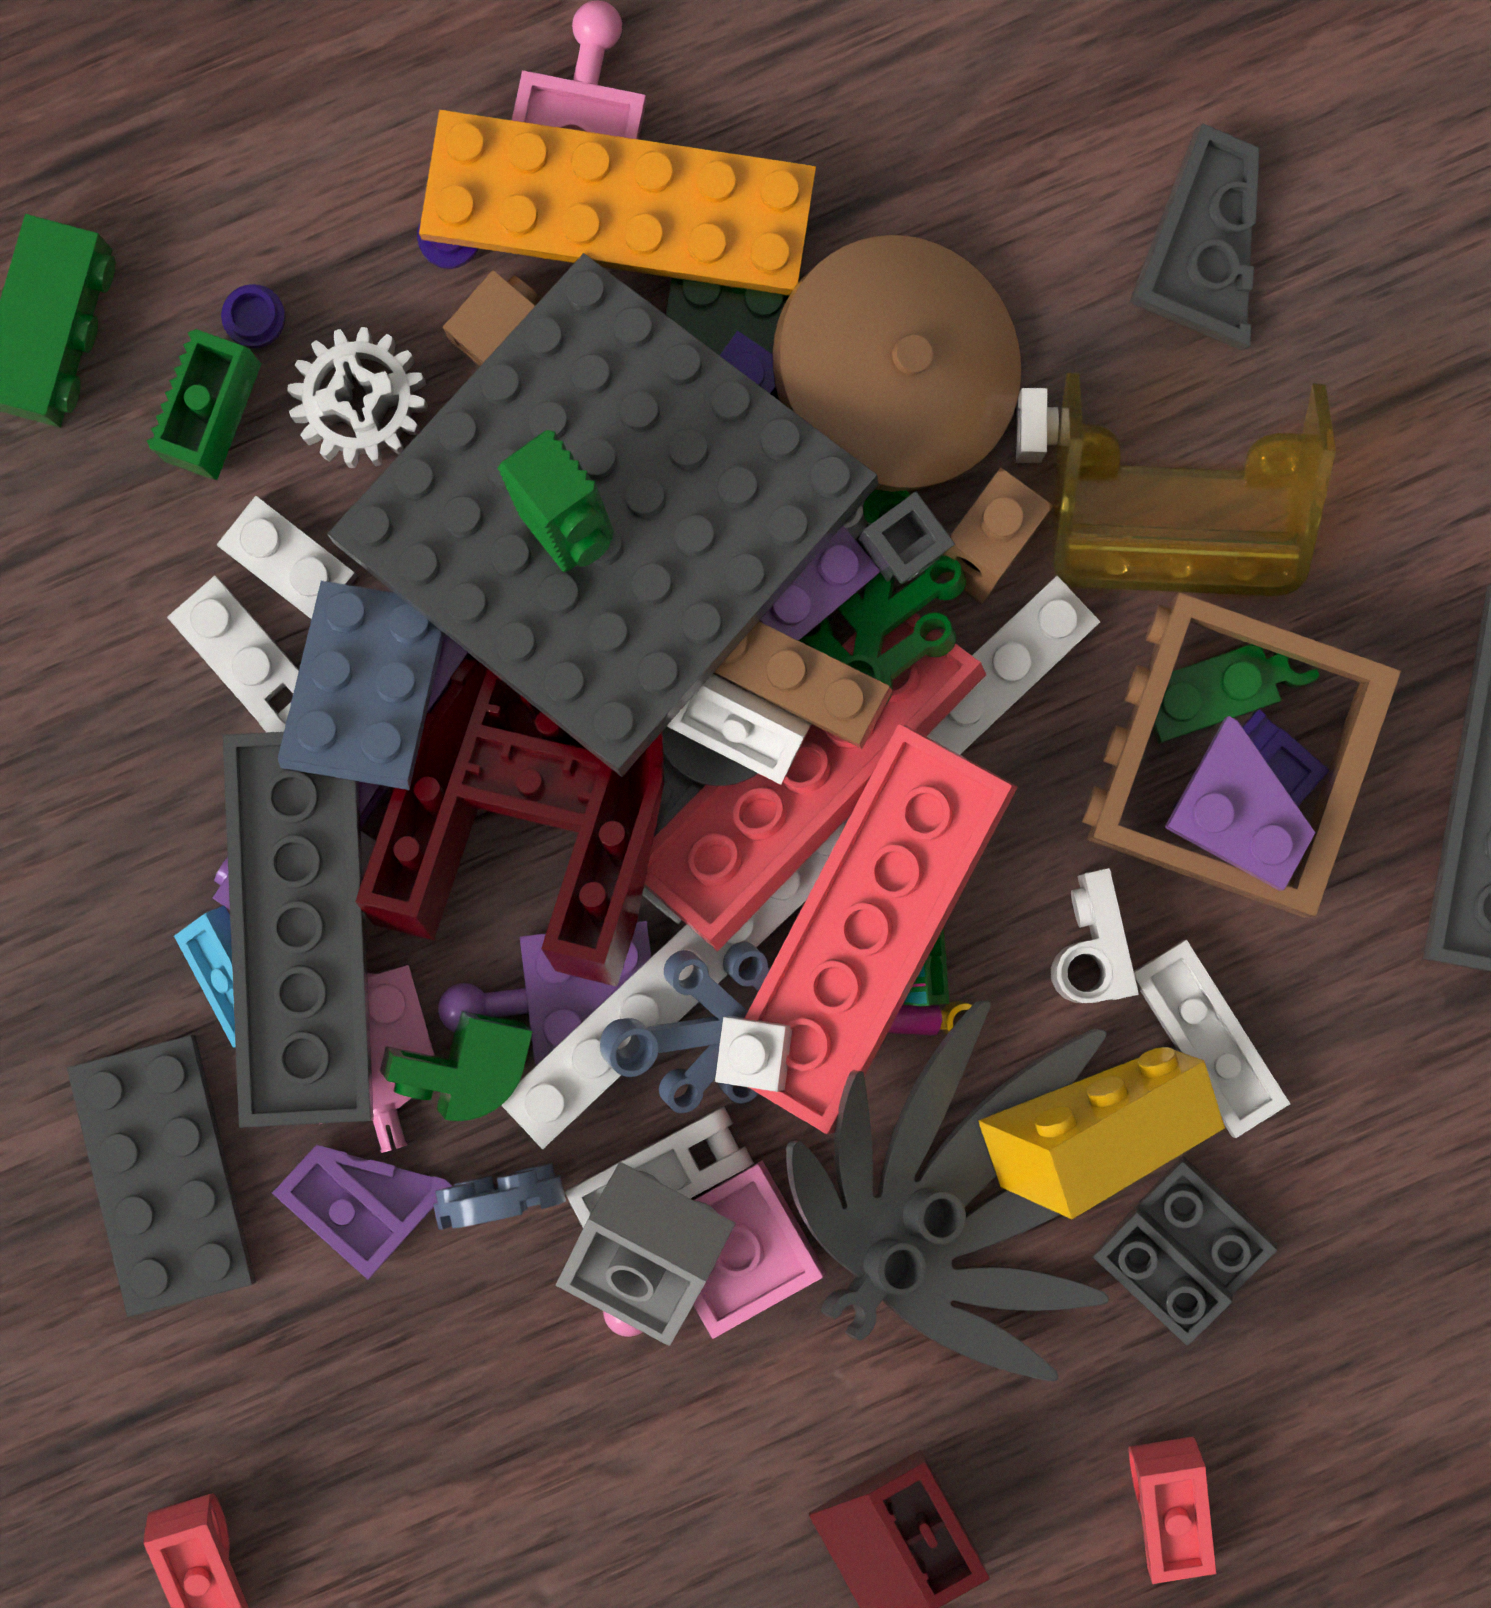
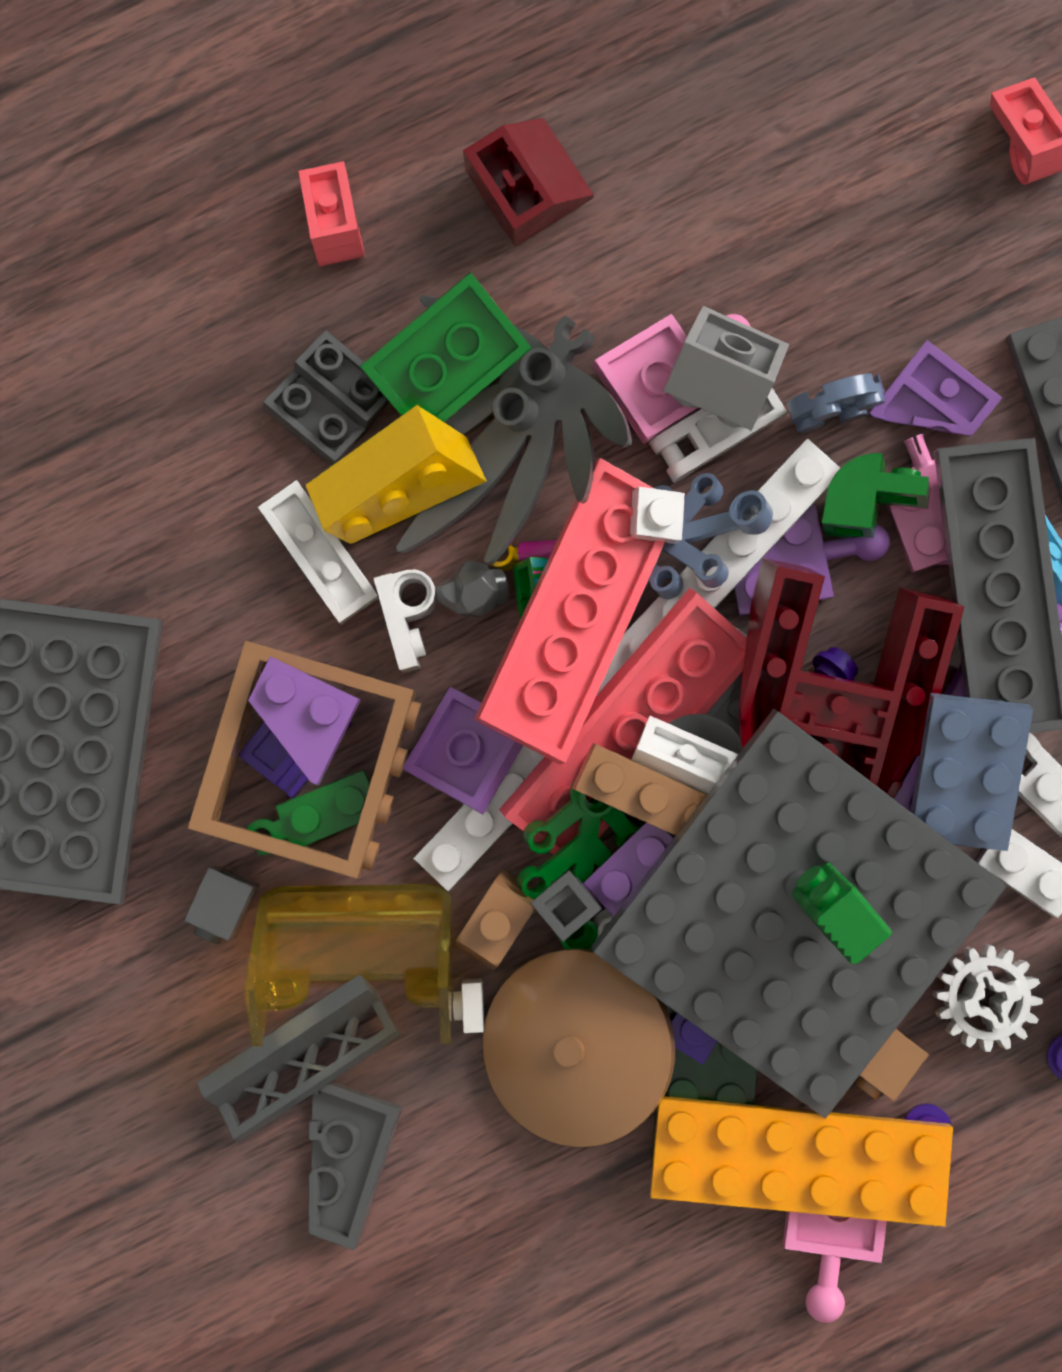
camera: 175 degrees right, 0 degrees up
none -> dark grey brick [184,866,260,944]
none -> dark grey fence [197,974,401,1143]
none -> green plate [360,272,532,422]
none -> medium lavender plate [403,687,523,815]
none -> dark grey rock [436,561,508,617]
none -> dark purple plate [812,647,858,681]

